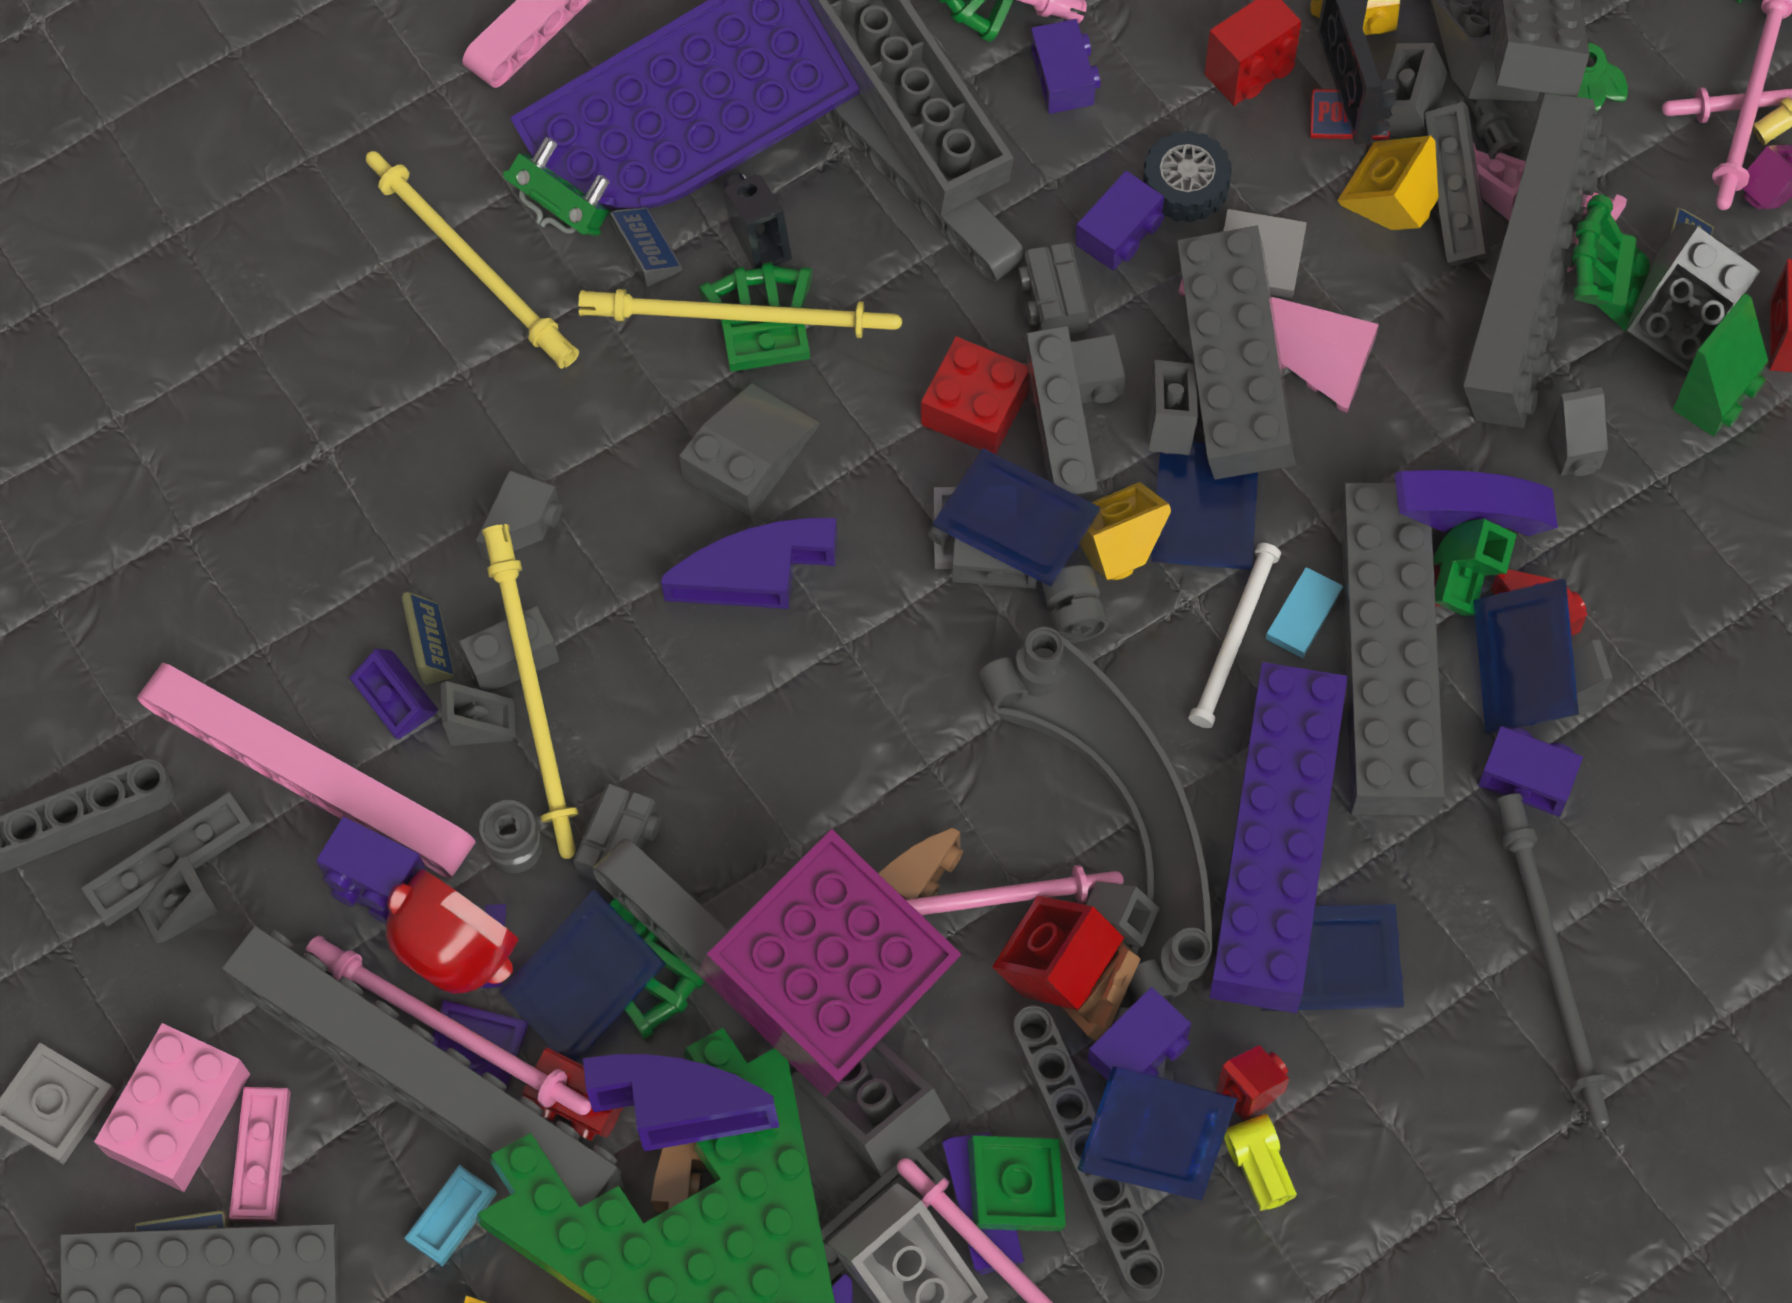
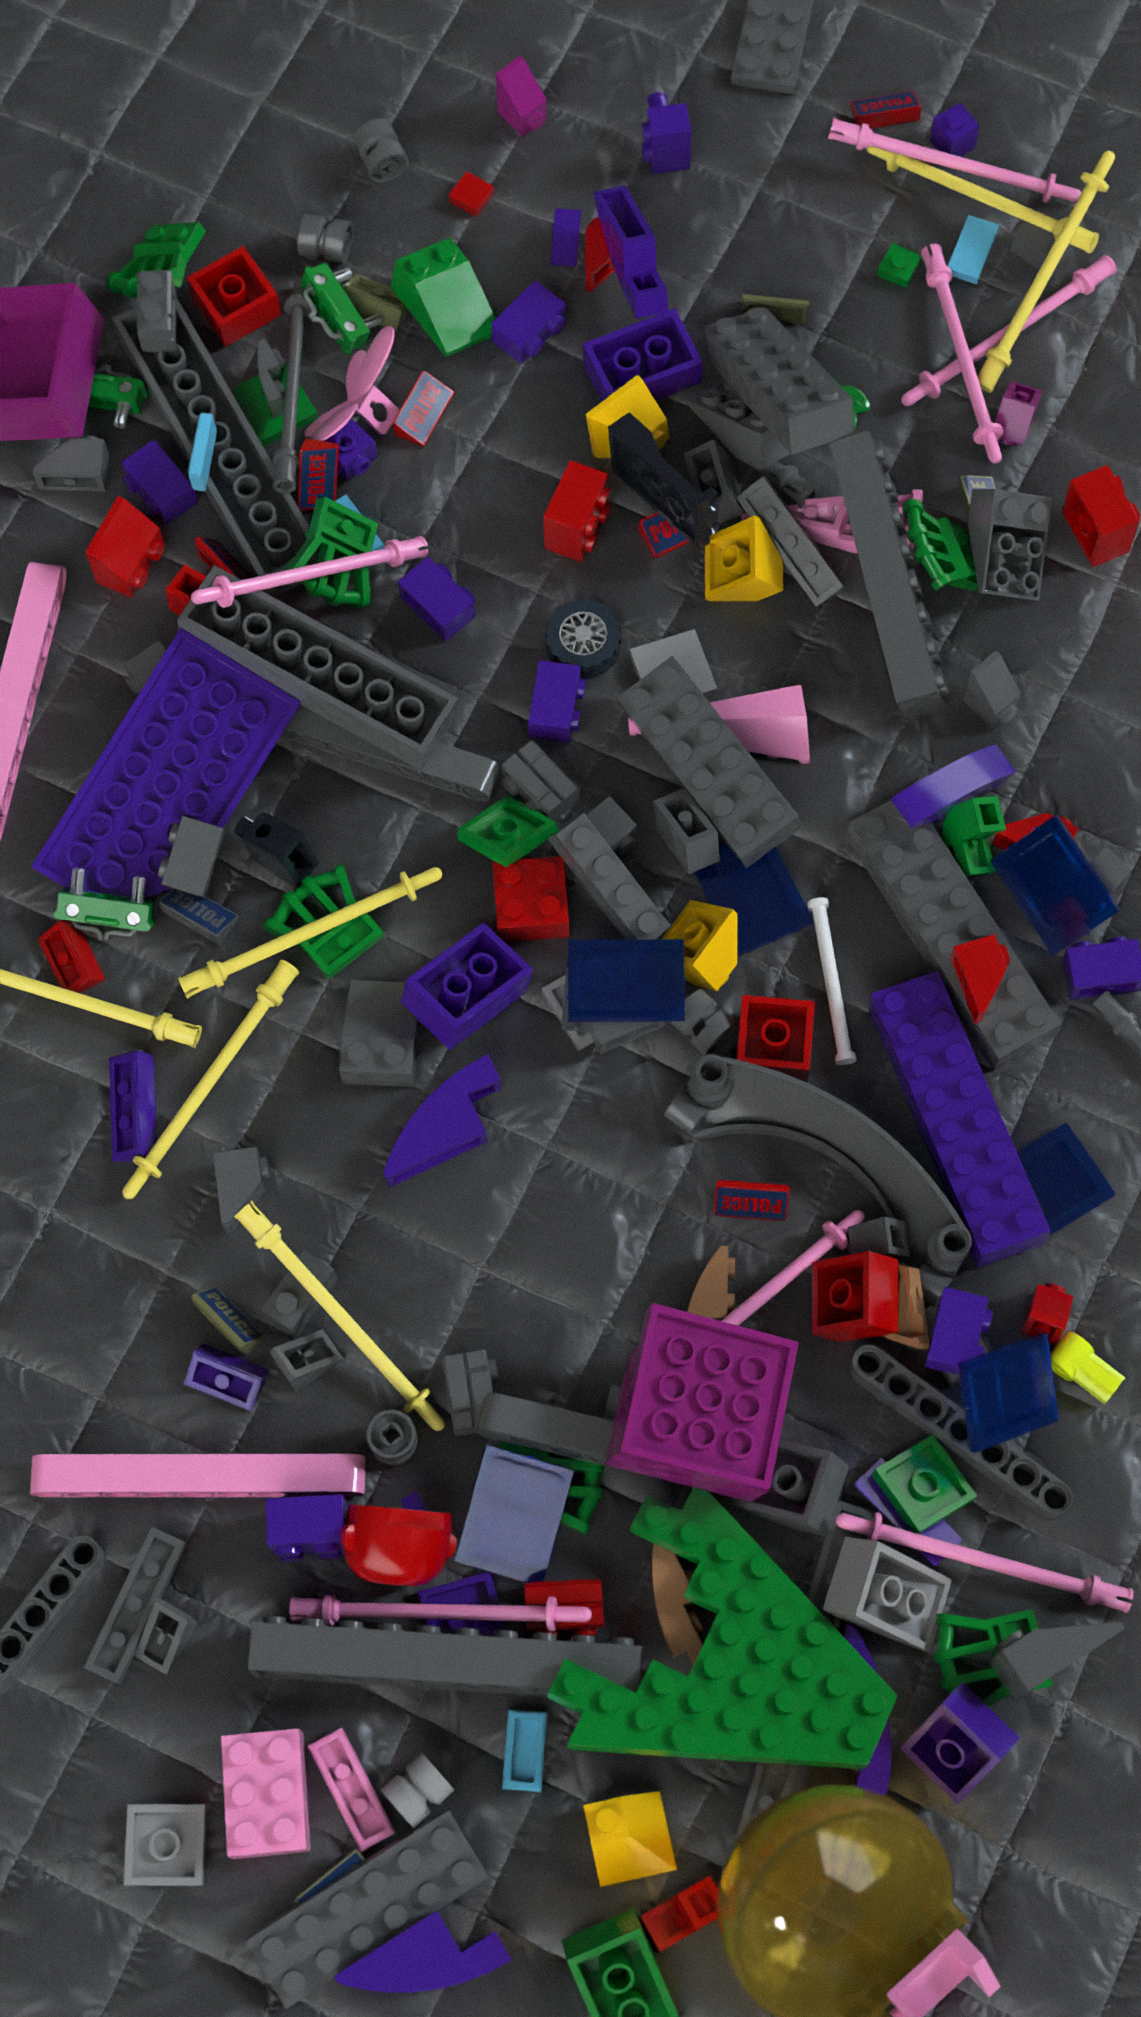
camera: 30 degrees left, 5 degrees up
dark purple slope [583,1054,779,1151] -> none
medium azure tile [1266,567,1343,658] -> none
green slope [1673,293,1768,437] -> none
none -> red slope [37,920,105,993]
none -> dark purple slope [109,1050,157,1162]
none -> light yellow bar [122,960,299,1199]
none -> dark grey brick [158,816,225,898]
none -> light grey wheel [381,1752,455,1828]
none -> dark purple brick [401,922,533,1050]
none -> green tile [456,795,557,868]
none -> slope [714,1180,790,1221]
none -> red brick [736,995,815,1083]
none -> red slope [950,934,1010,1024]

